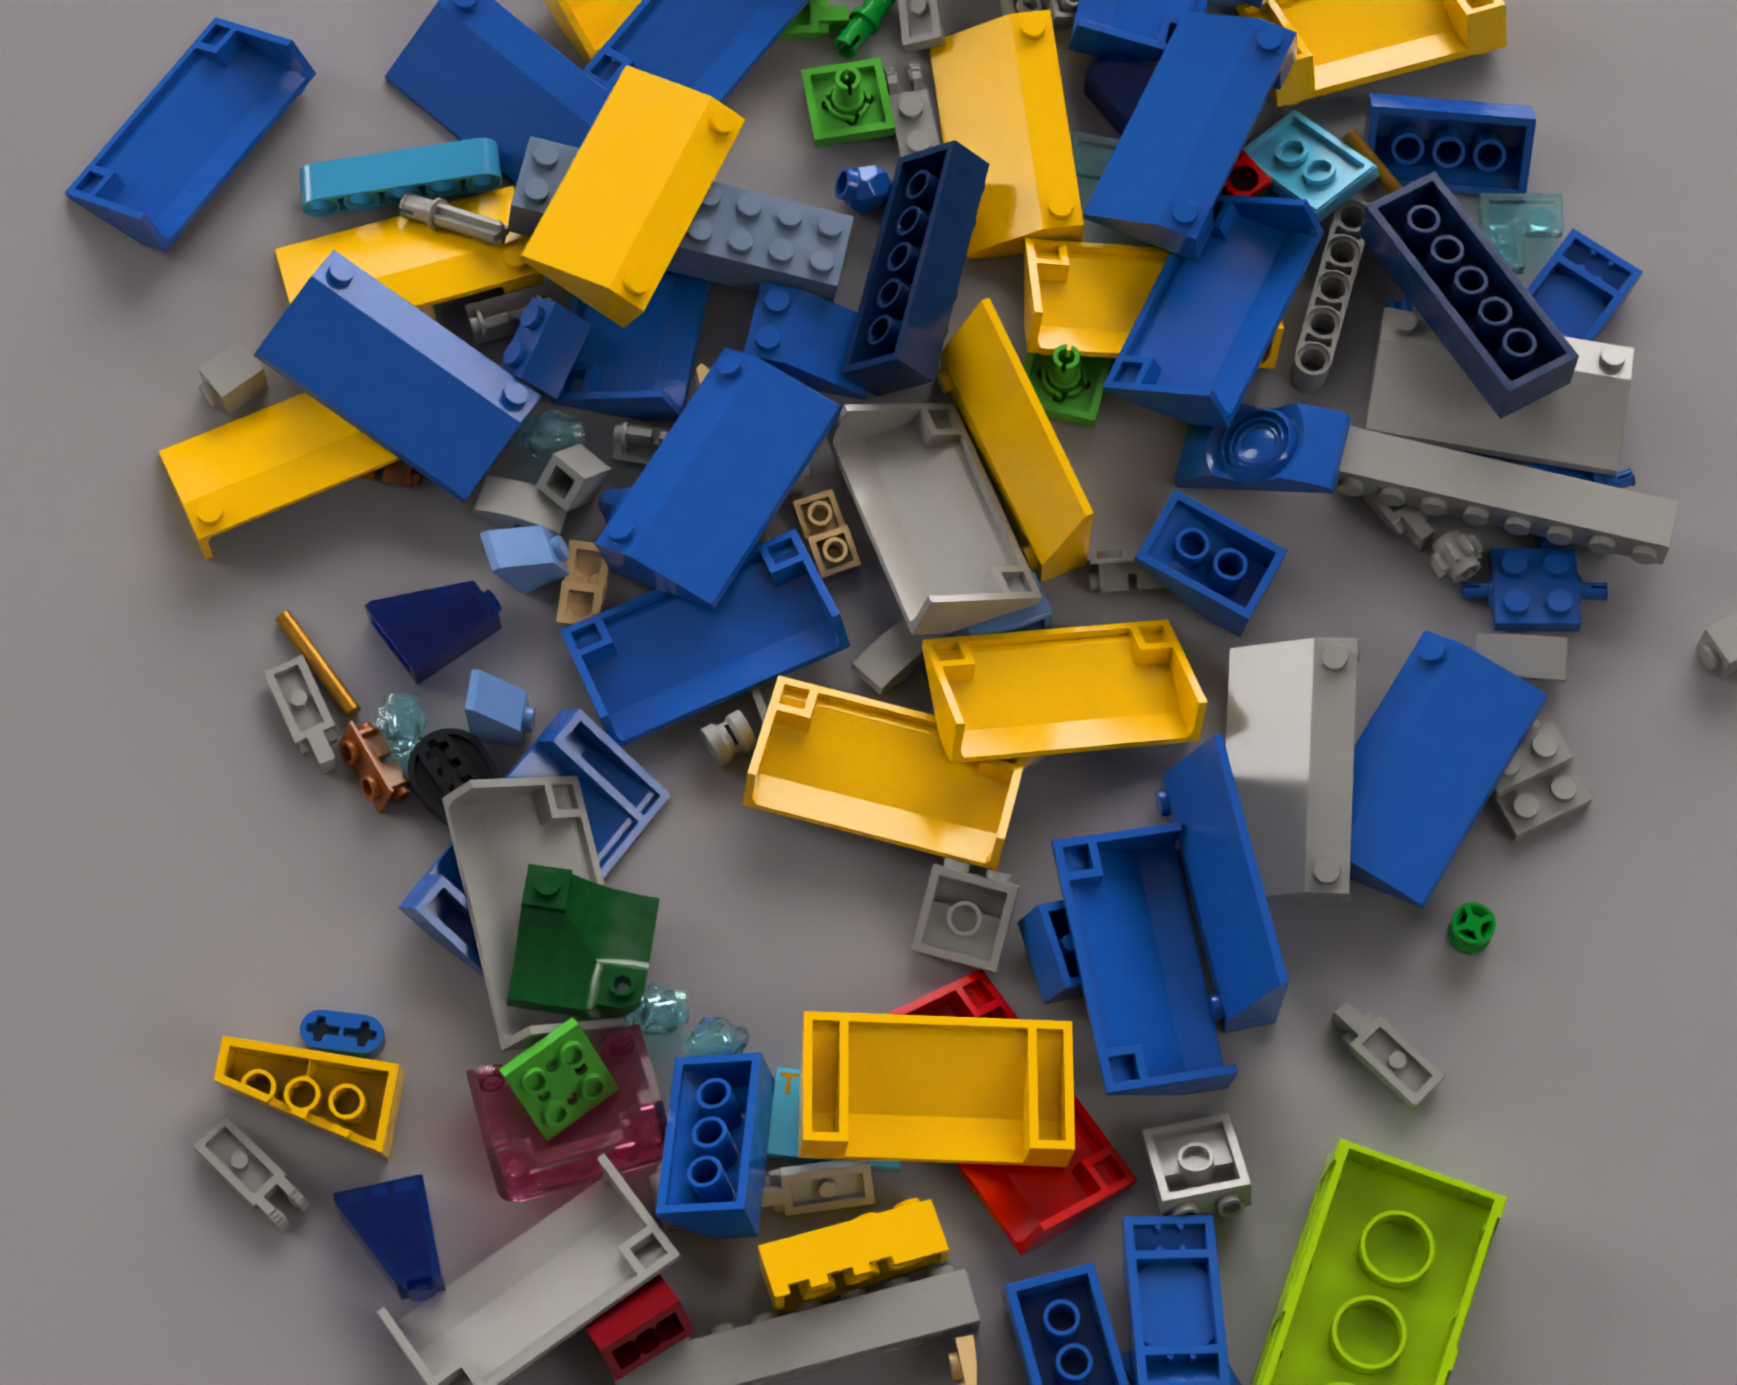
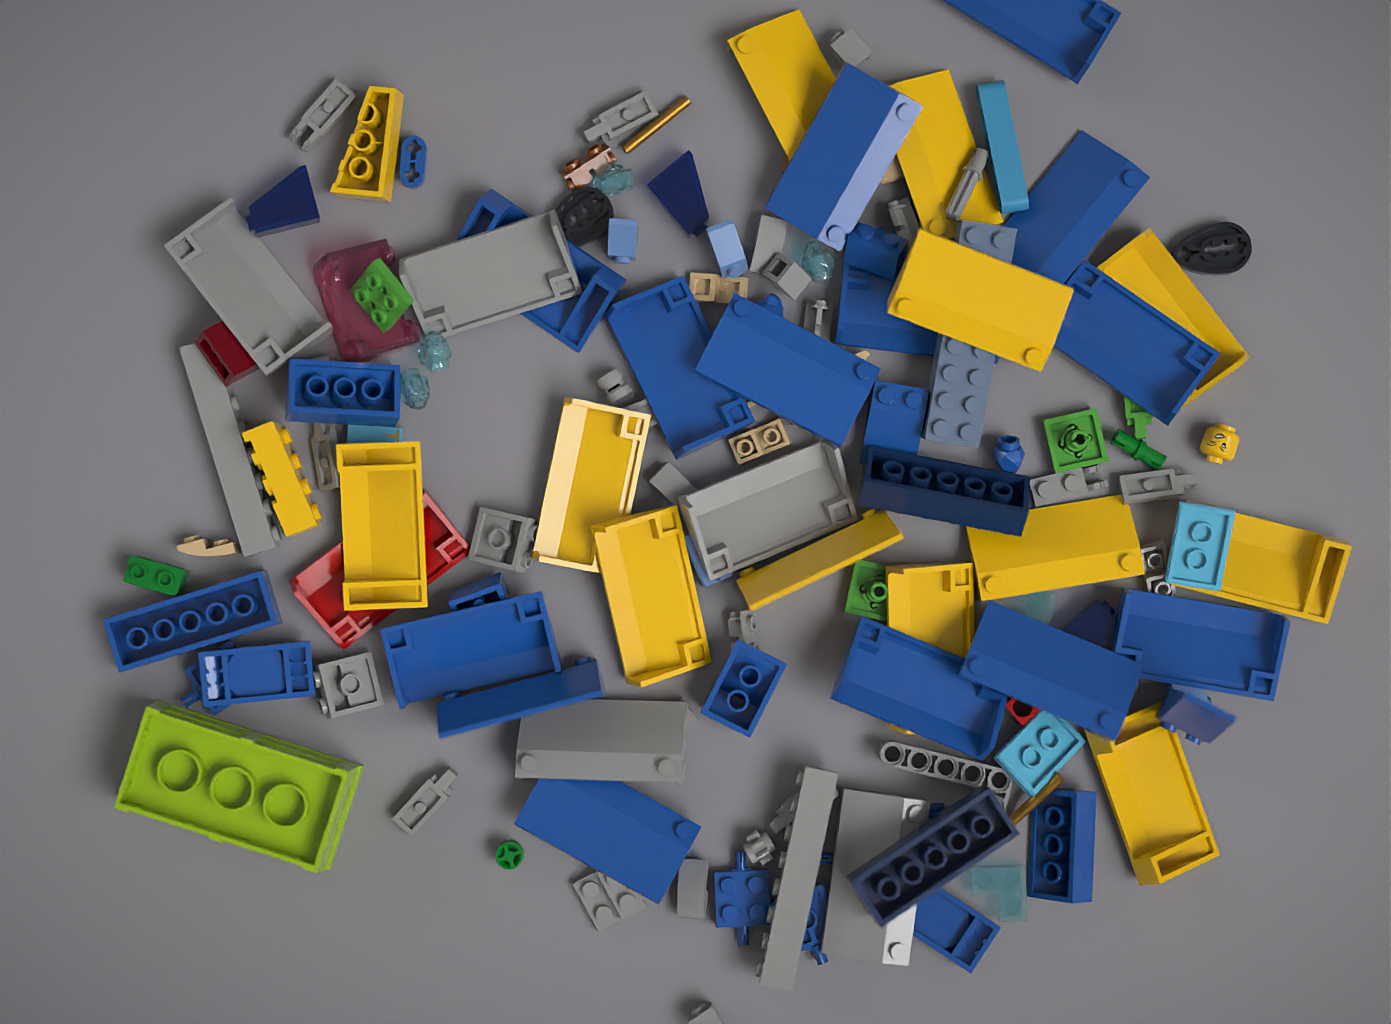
camera: 90 degrees right, 20 degrees up
dark green slope [507,864,660,1019] -> none
blue slope [1174,403,1352,494] -> none

